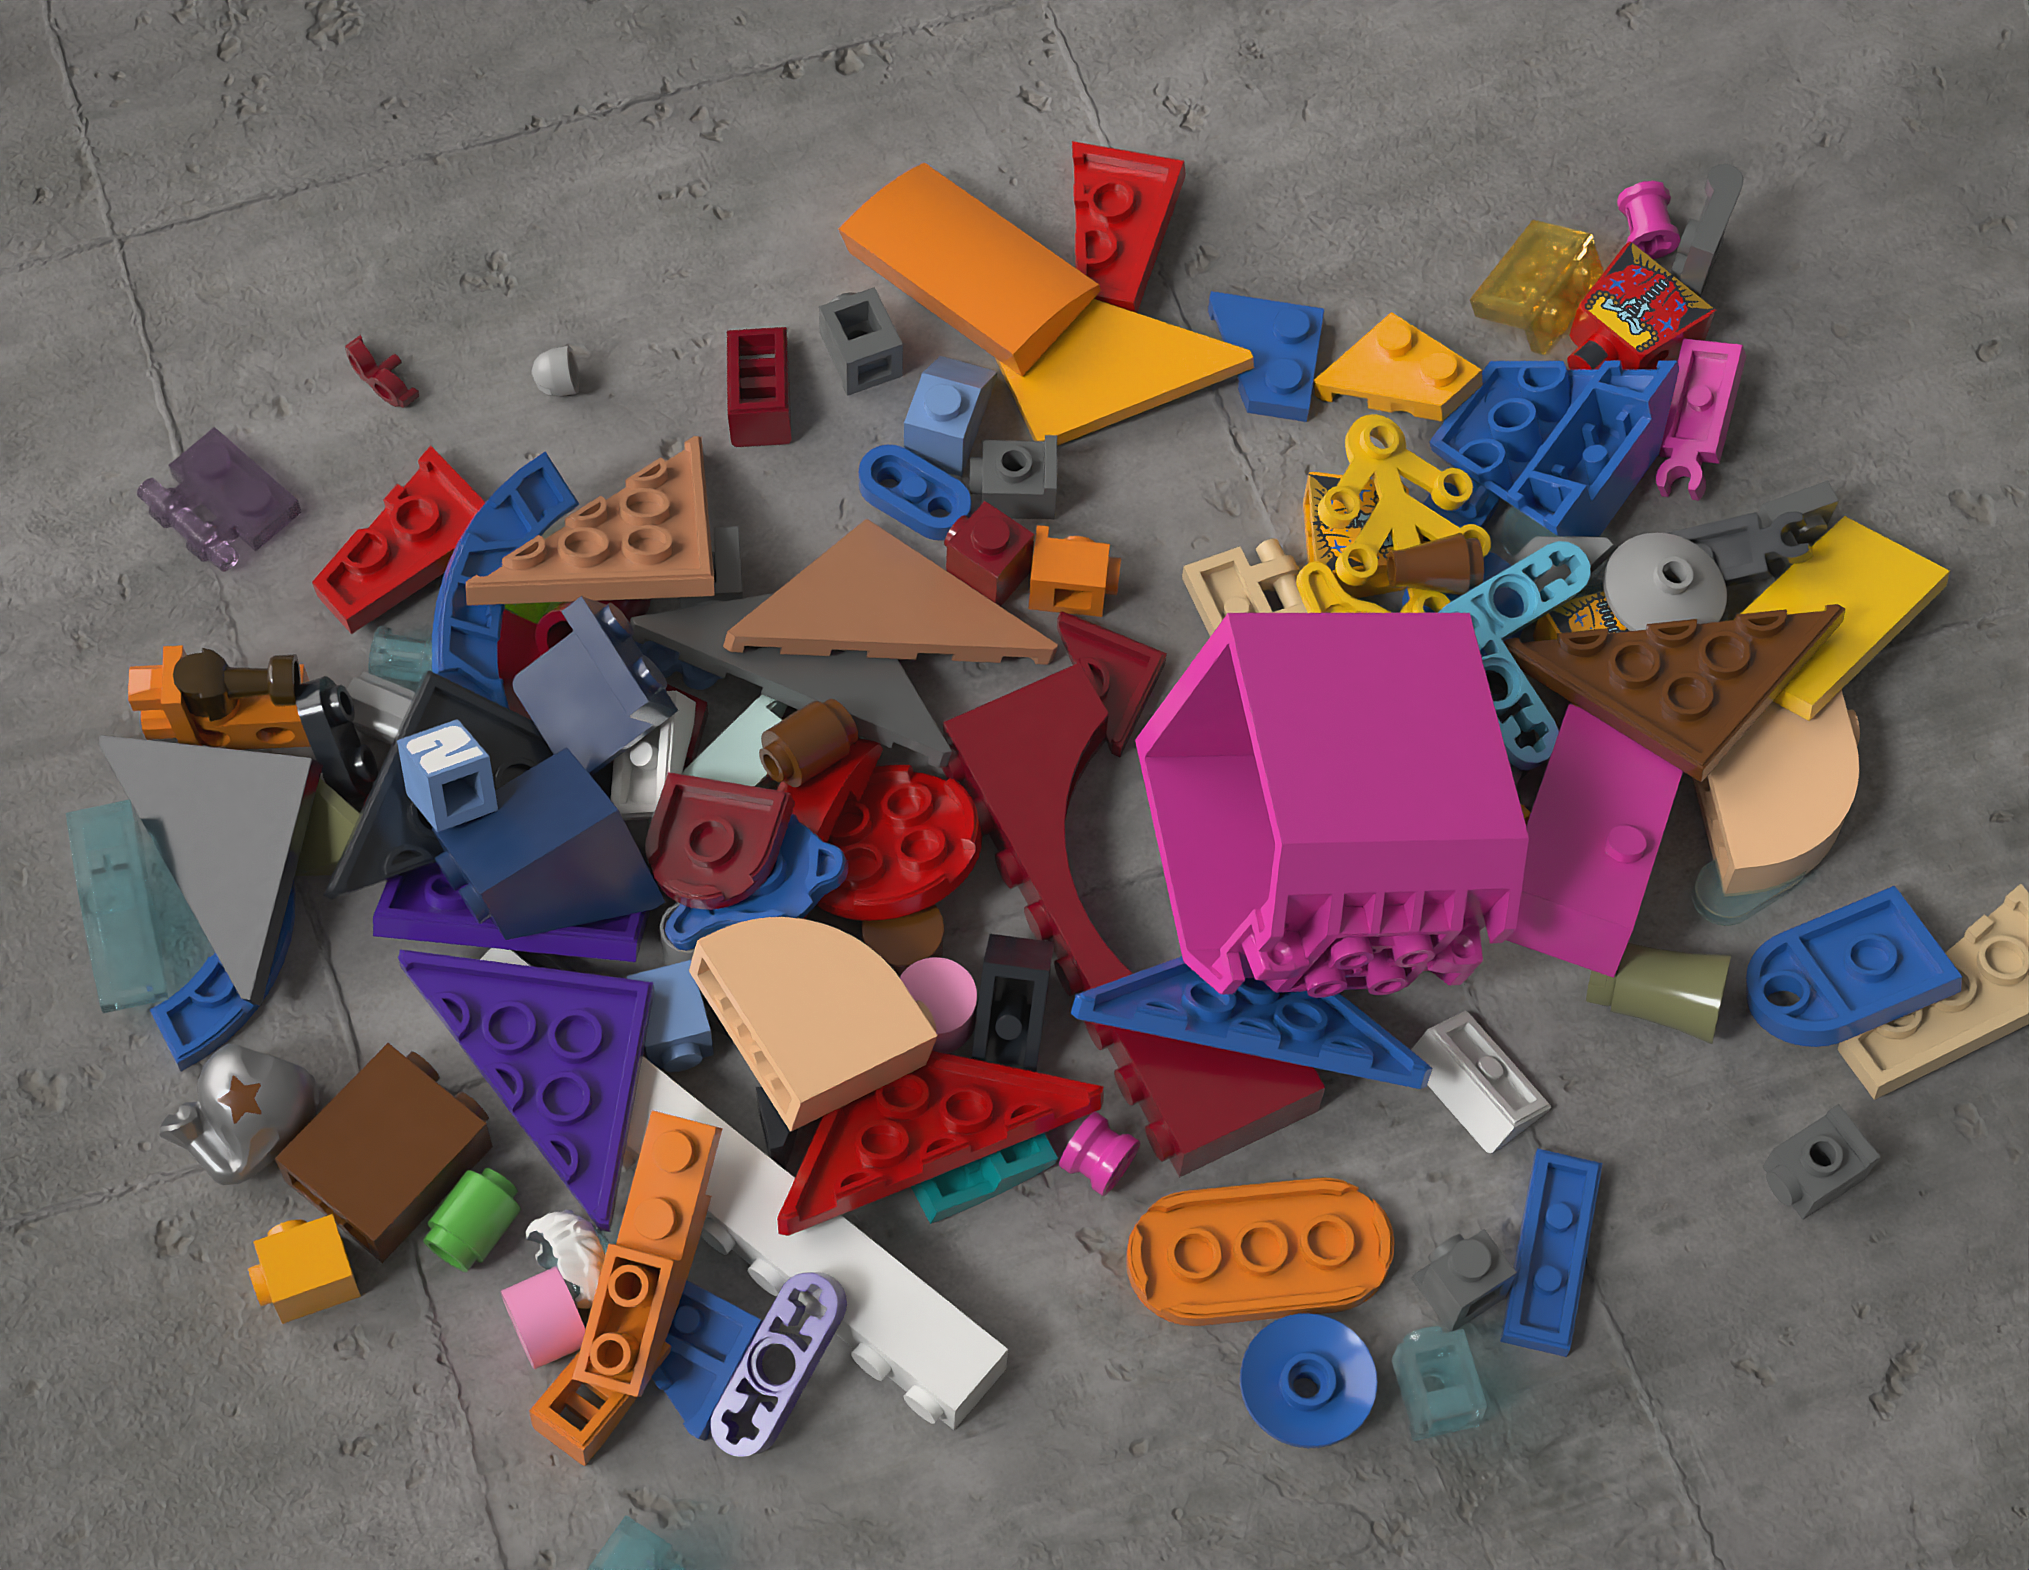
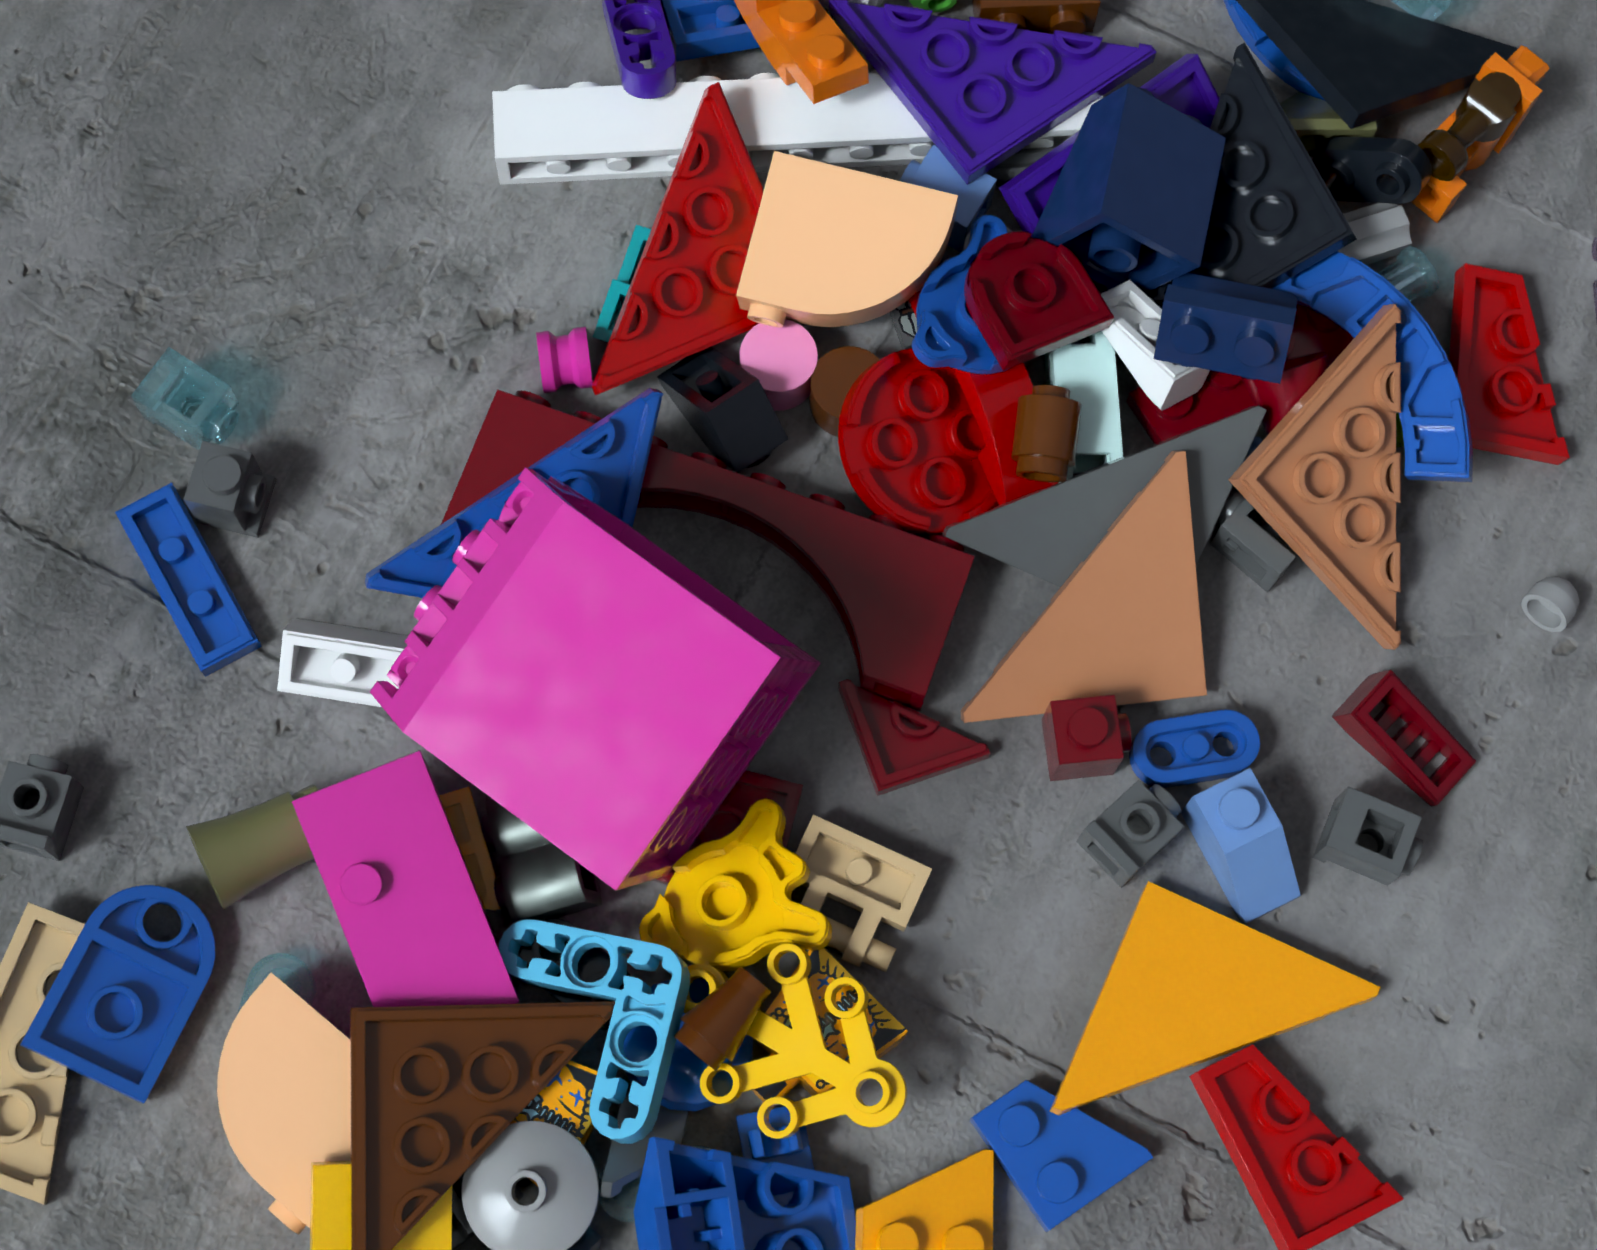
camera: 135 degrees right, 10 degrees up
medium blue brick [397,719,498,832] -> none
orange slope [838,162,1101,377] -> none
orange brick [1028,525,1121,617] -> none
orange tile [1126,1178,1394,1326] -> none
blue dish [1240,1313,1377,1448] -> none

